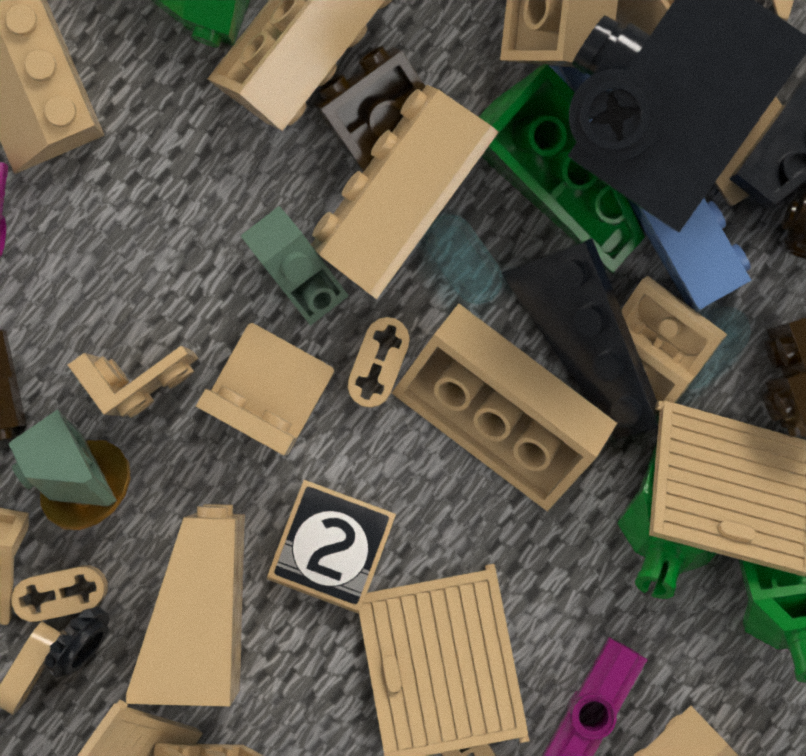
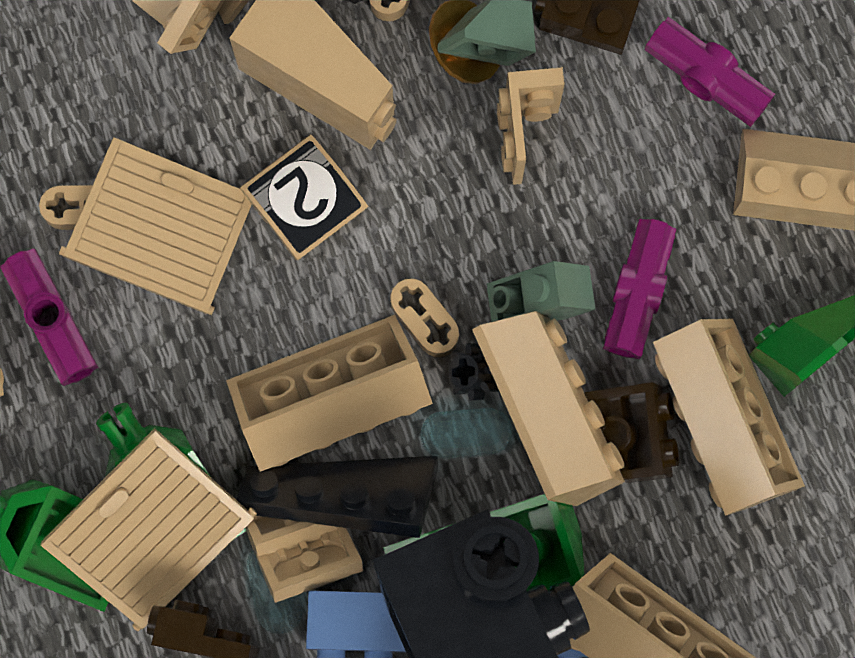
camera: 120 degrees right, 10 degrees down
tan bracket [196,323,334,456] -> none
none -> black gear [445,343,499,401]
none -> magenta piece [603,219,676,360]

